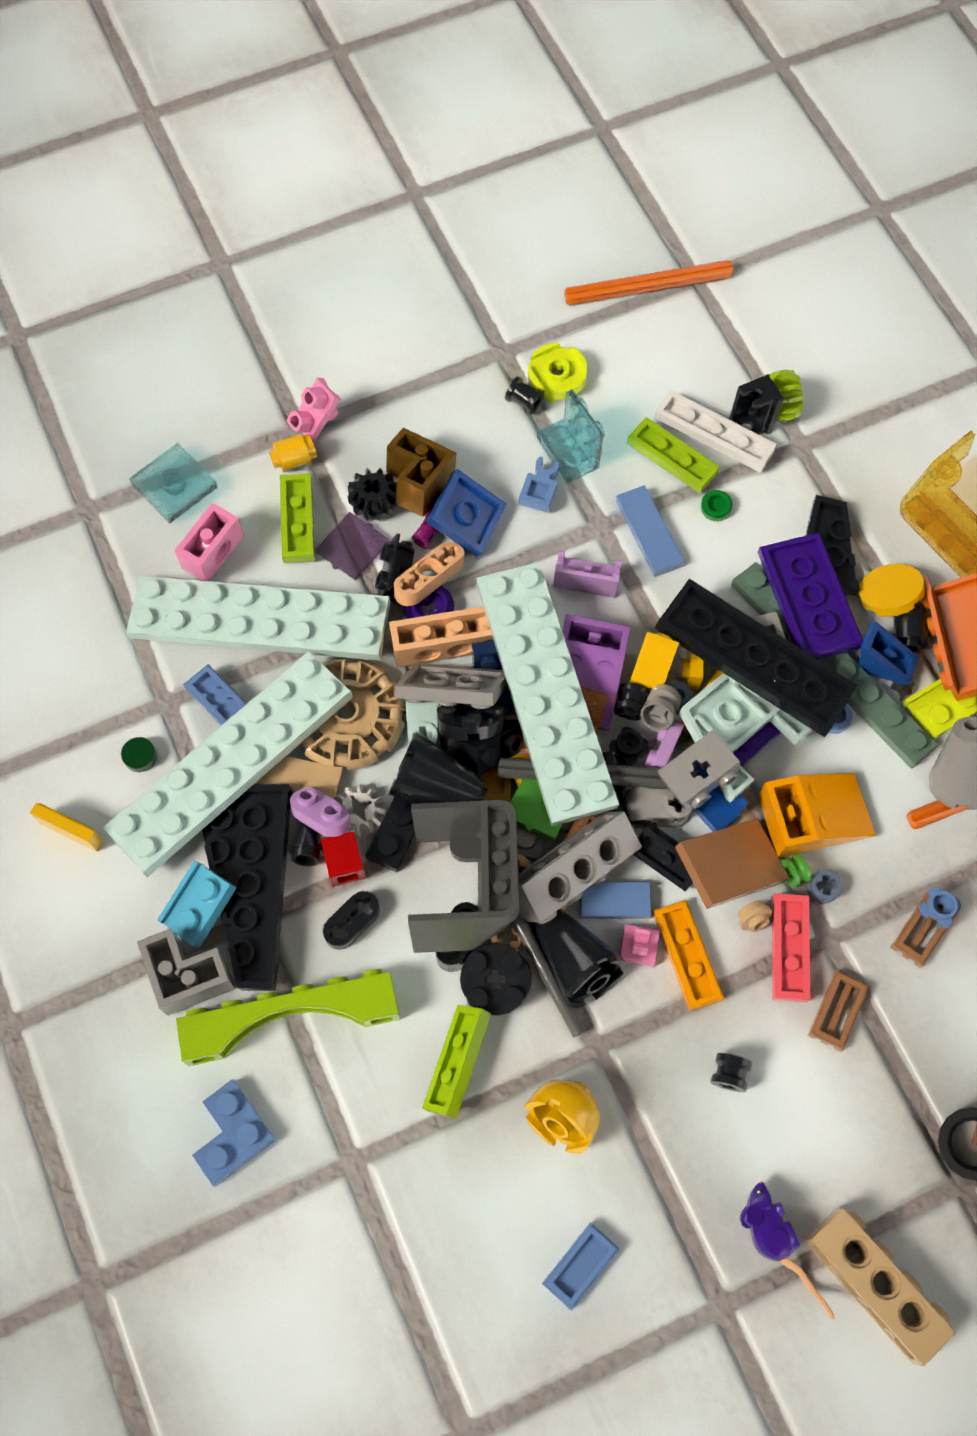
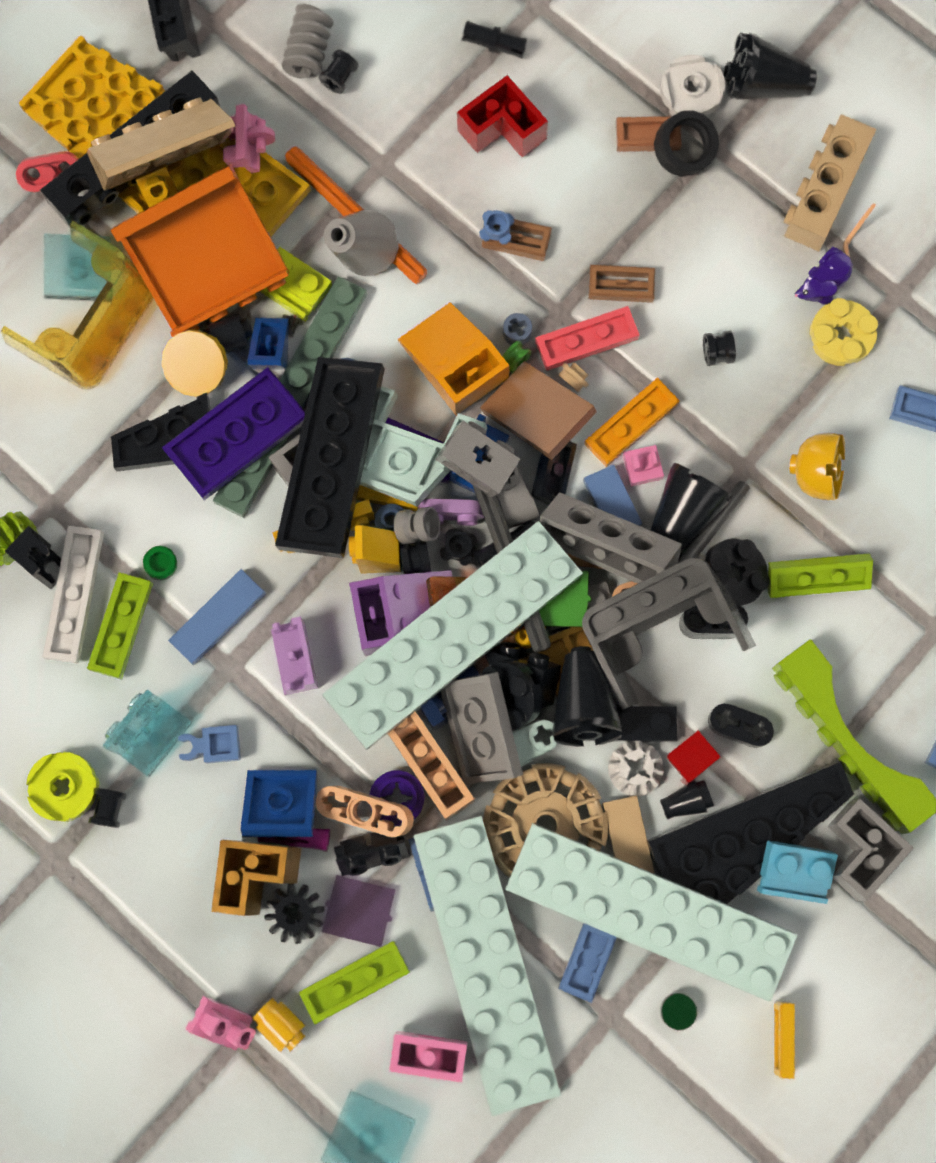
camera: 110 degrees left, 10 degrees up
lavender plate [290,787,350,837] -> none
none -> light yellow plate [809,298,878,366]

